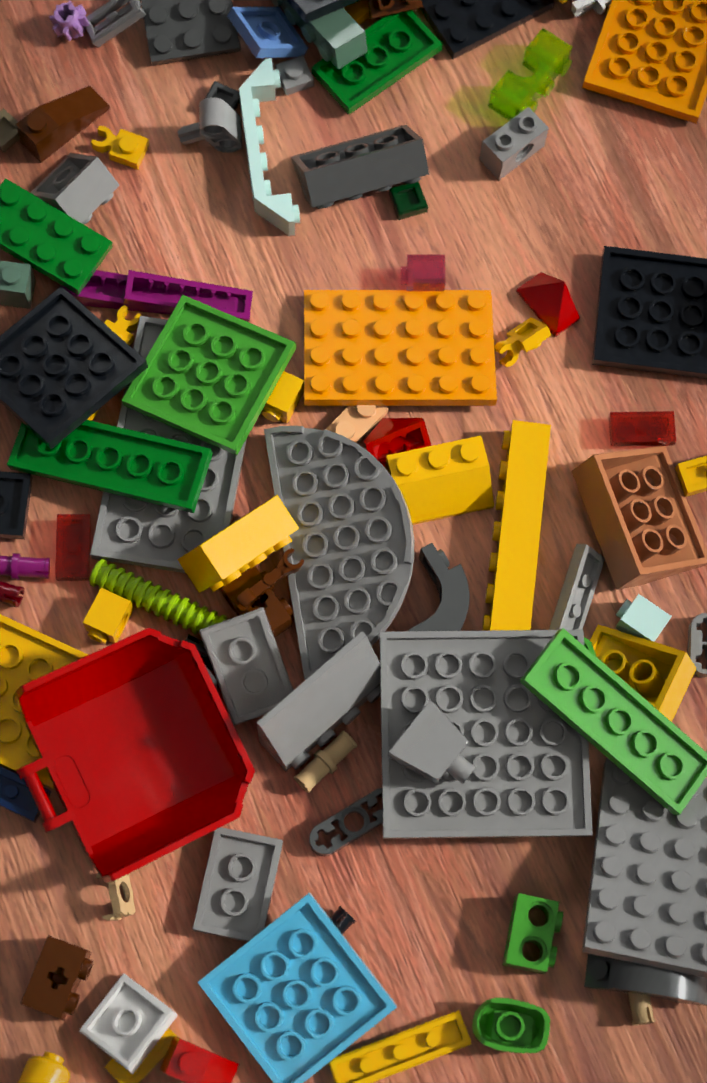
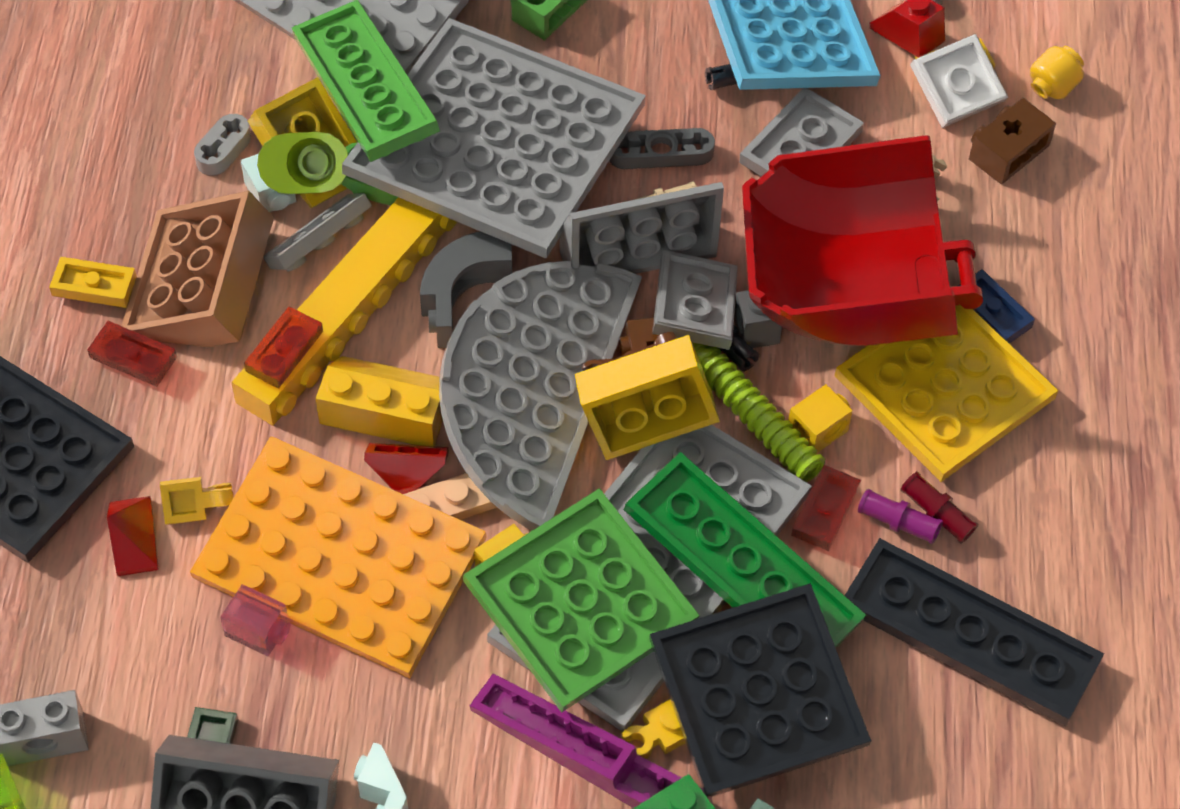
camera: 150 degrees left, 15 degrees down
light grey torso [388,700,475,784] -> none
none -> clear red plate [244,306,323,389]
none -> lime piece [257,132,348,194]

